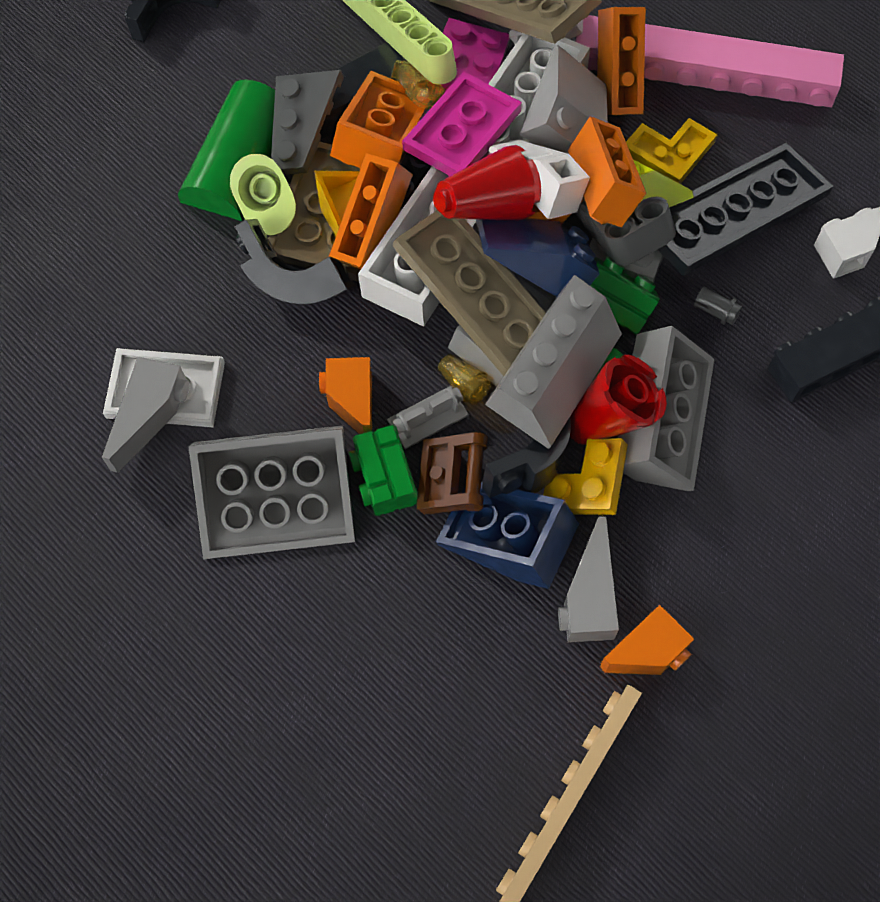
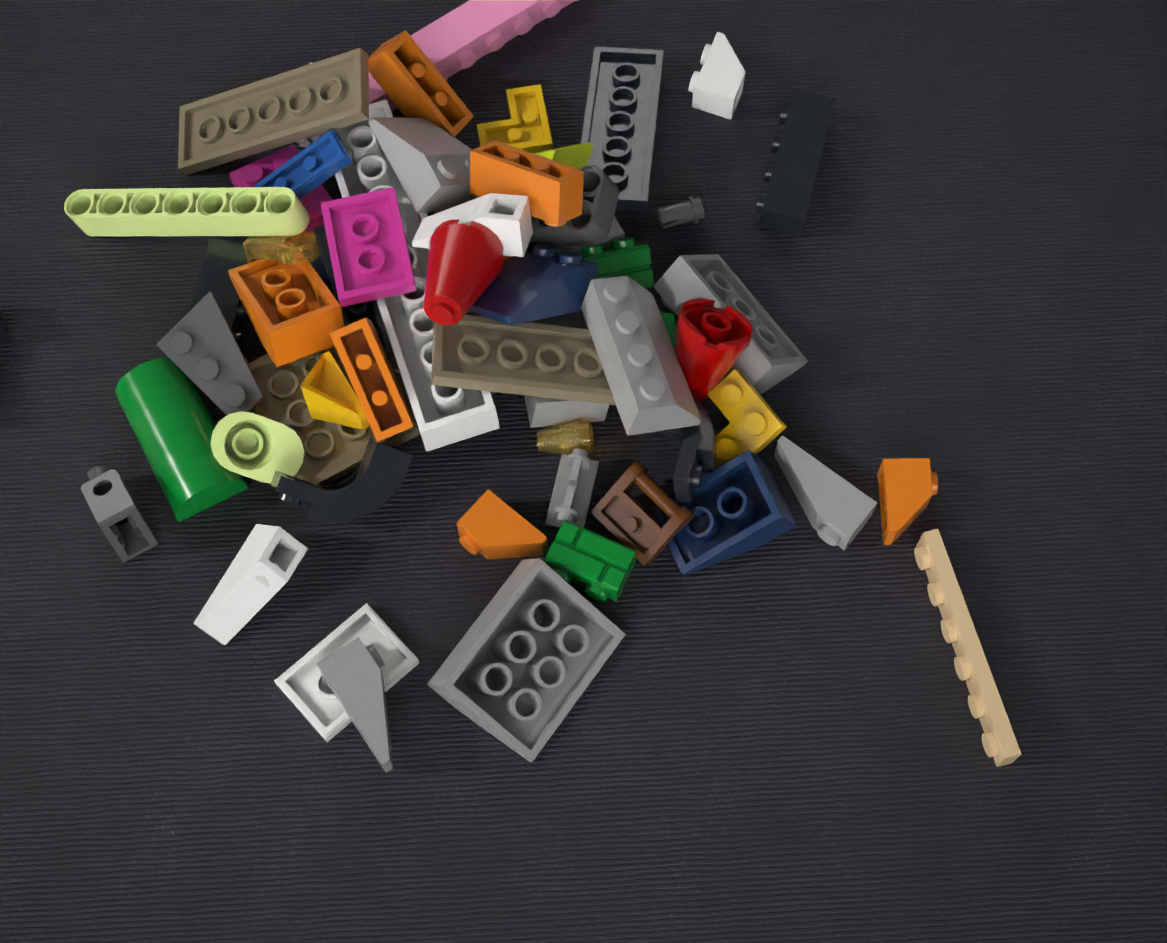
camera: 50 degrees left, 0 degrees up
none -> dark grey torso [80,466,158,563]
none -> white slope [193,524,308,645]
none -> blue tile [252,129,353,200]

